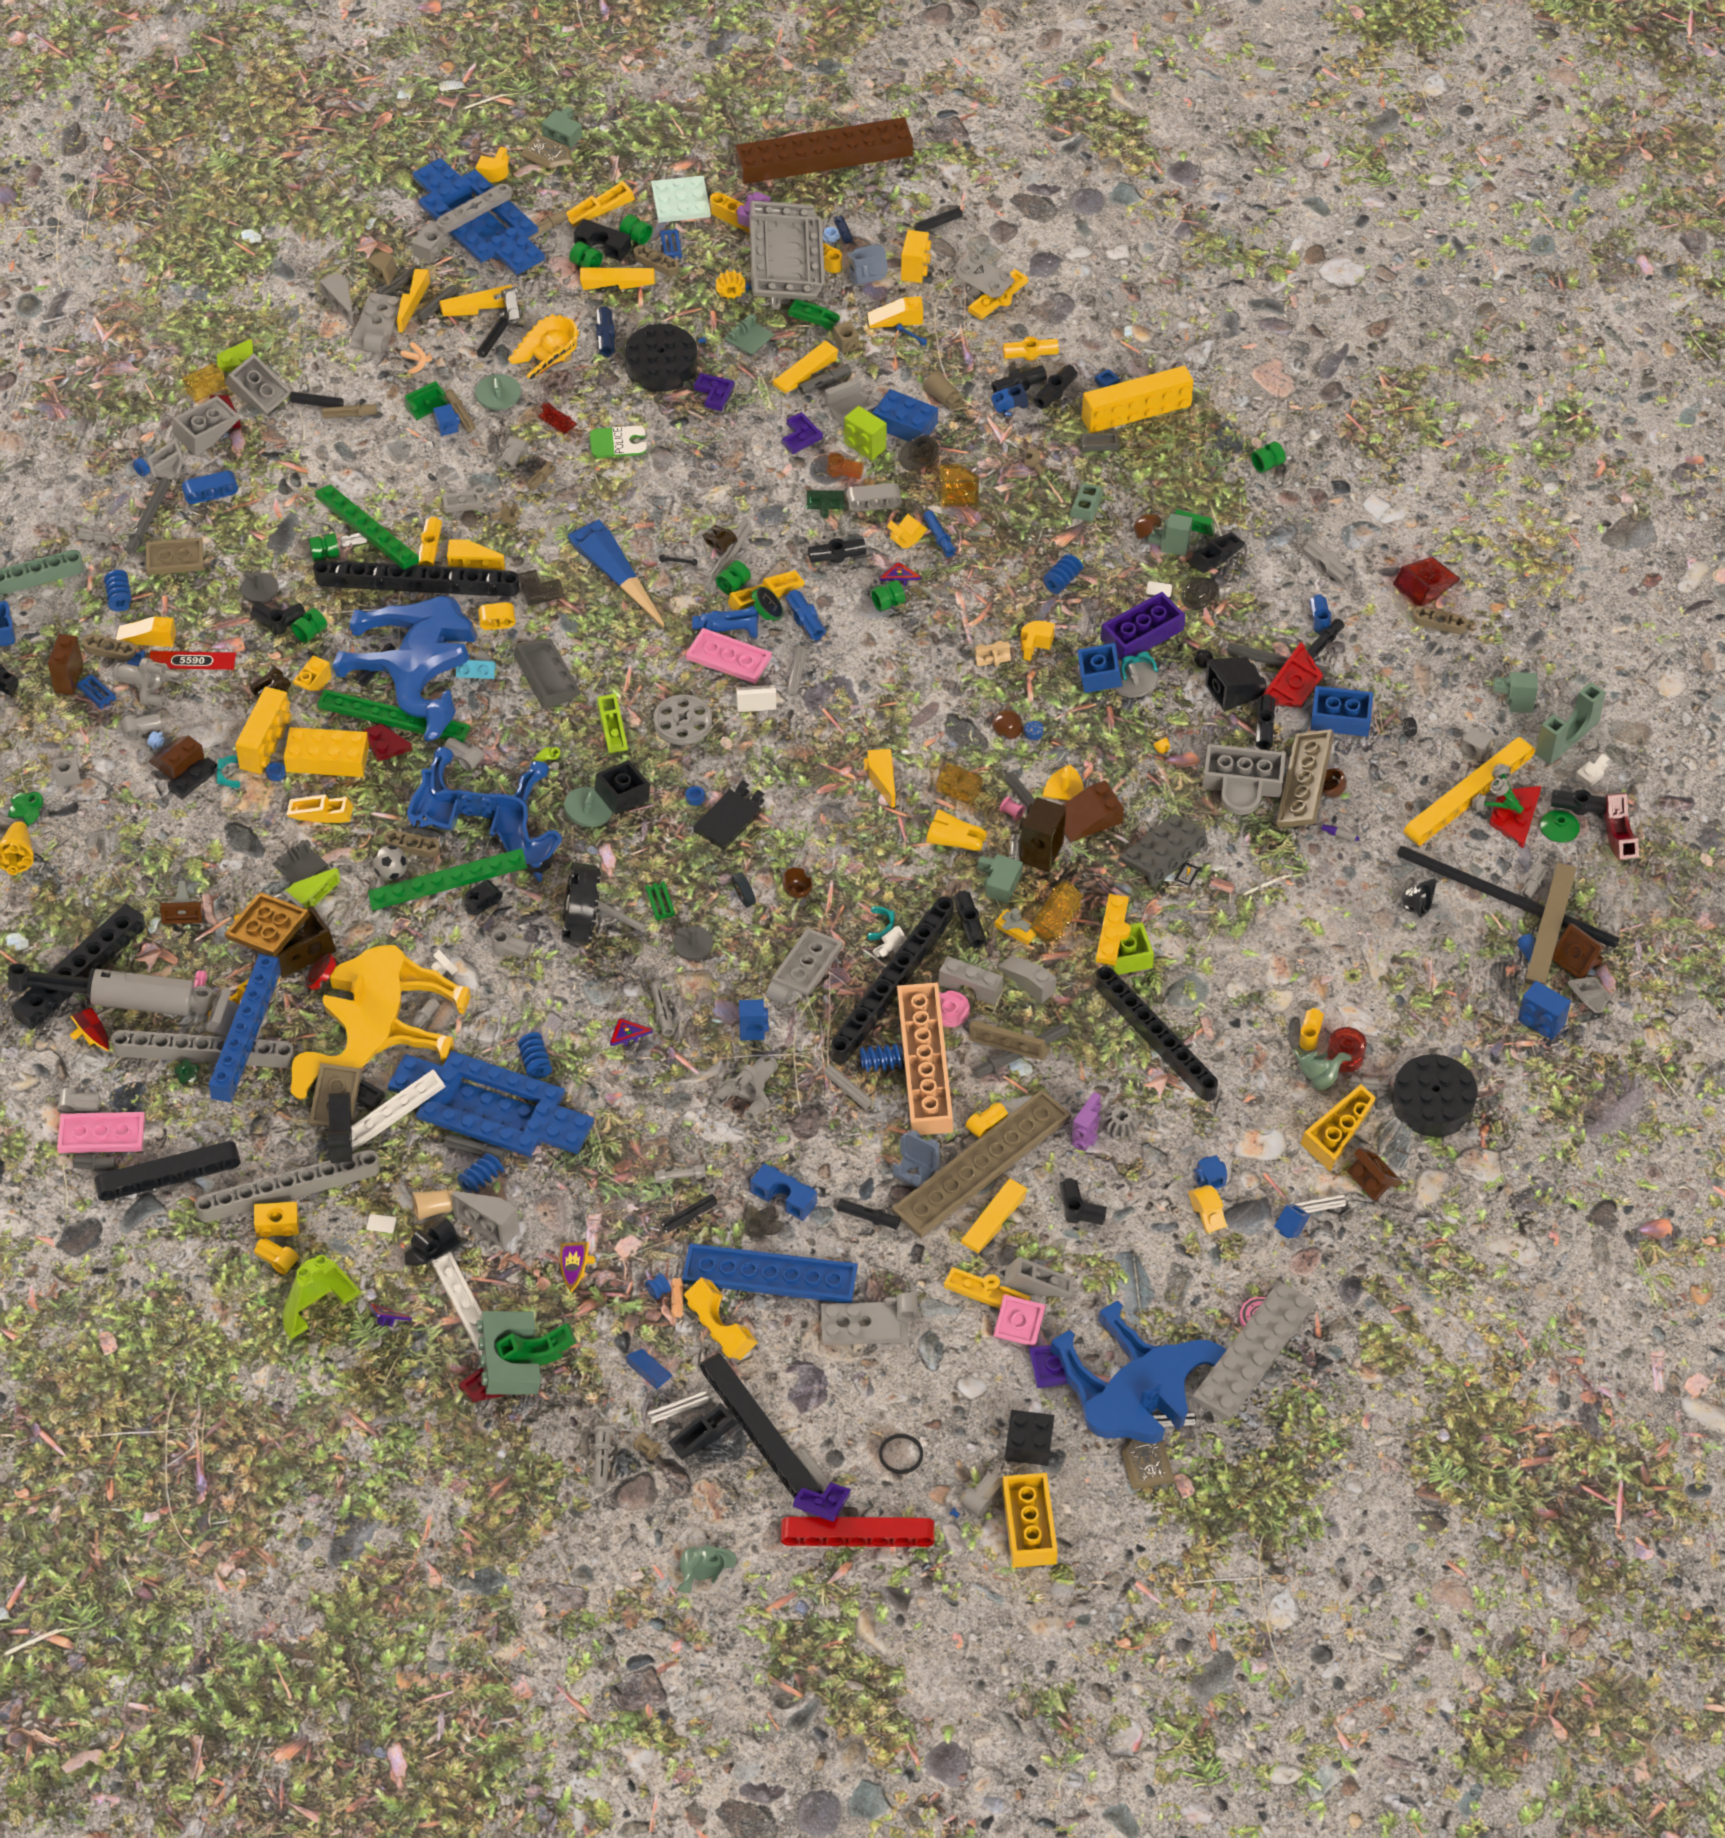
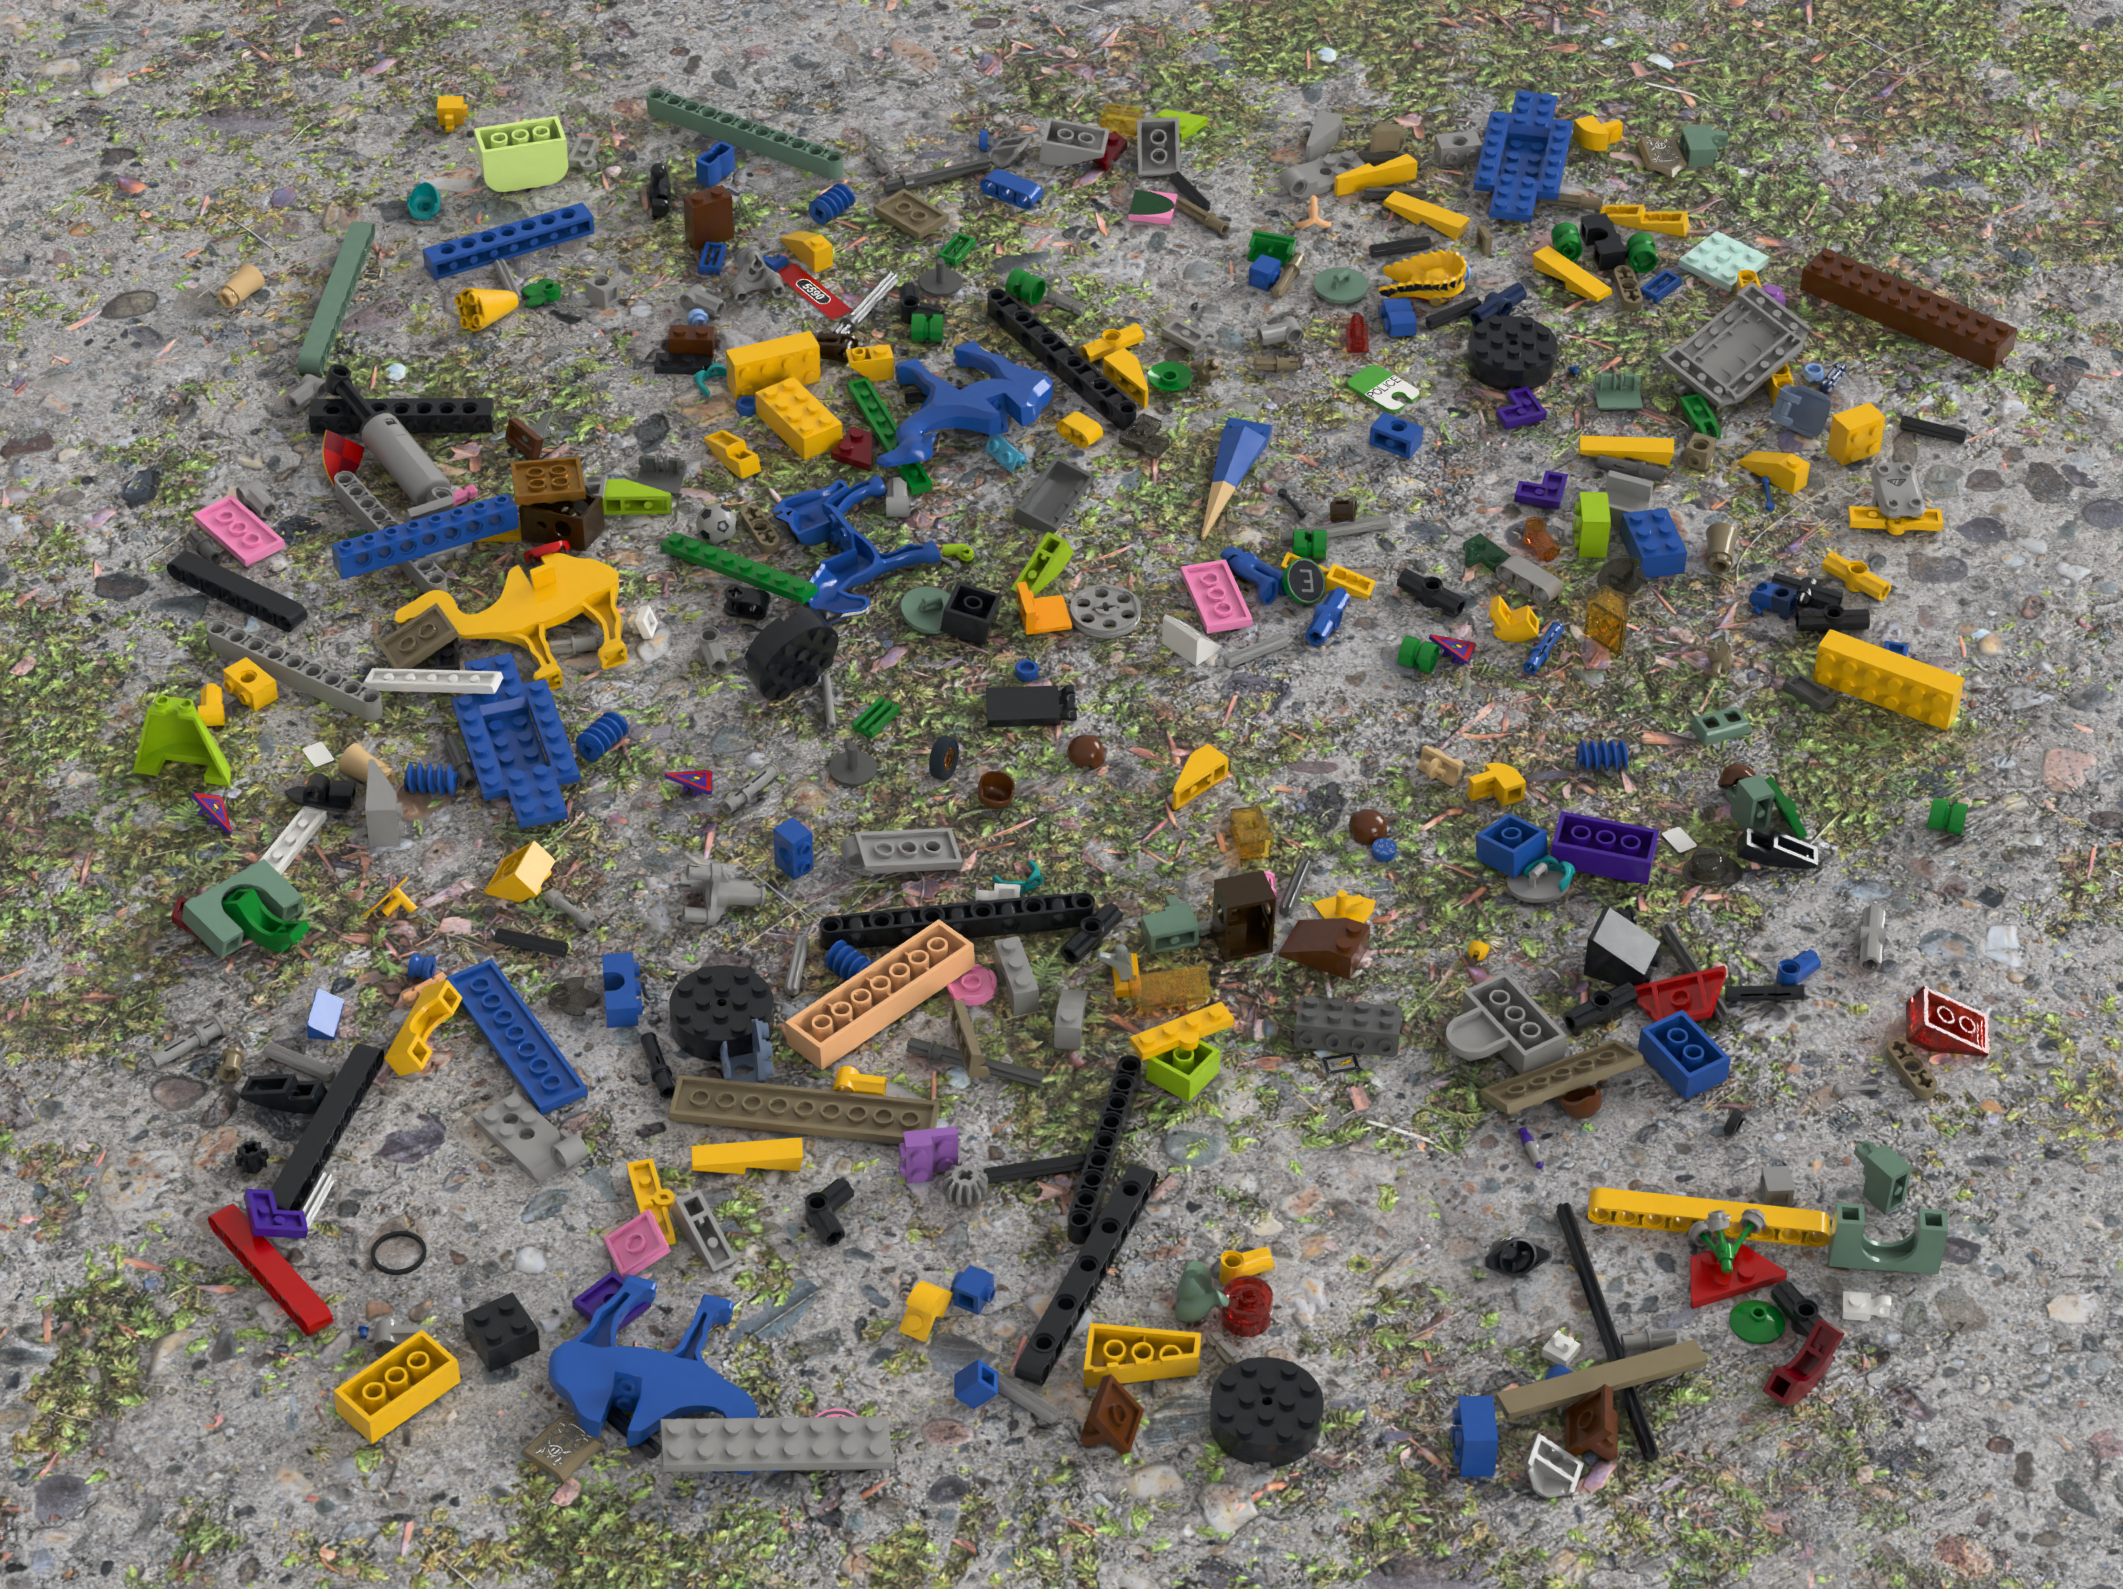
camera: 50 degrees right, 10 degrees down
dark tan beam [82,634,136,662] -> none
green plate [315,484,419,570] -> none
black beam [327,1092,353,1163] -> none
light grey piece [437,184,512,233] -> none
piece [494,287,524,320] -> none
sand green piece [677,1544,737,1593] -> none
yellow gear [716,270,746,300] -> none
yellow piece [926,809,987,851] -> none
none -> black gear [235,1141,269,1174]
none -> yellow slope [484,841,555,903]
none -> black piece [669,965,774,1061]
none -> axle [832,271,899,334]
none -> green tile [937,233,976,268]
none -> black axle [983,1153,1087,1184]
none -> black beam [1014,1163,1158,1387]
none -> light orange bracket [1016,582,1072,635]
none -> reddish brown hair [1066,735,1106,769]
none -> dark green tile [1128,189,1178,225]
none -> green dish [1148,362,1192,391]
none -> blue brick [1369,412,1423,459]
none -> blue brick [1378,297,1417,337]
none -> black axle [1425,297,1482,329]
none -> dark tan tile [1476,225,1493,256]
none -> white tile [1541,1330,1581,1367]

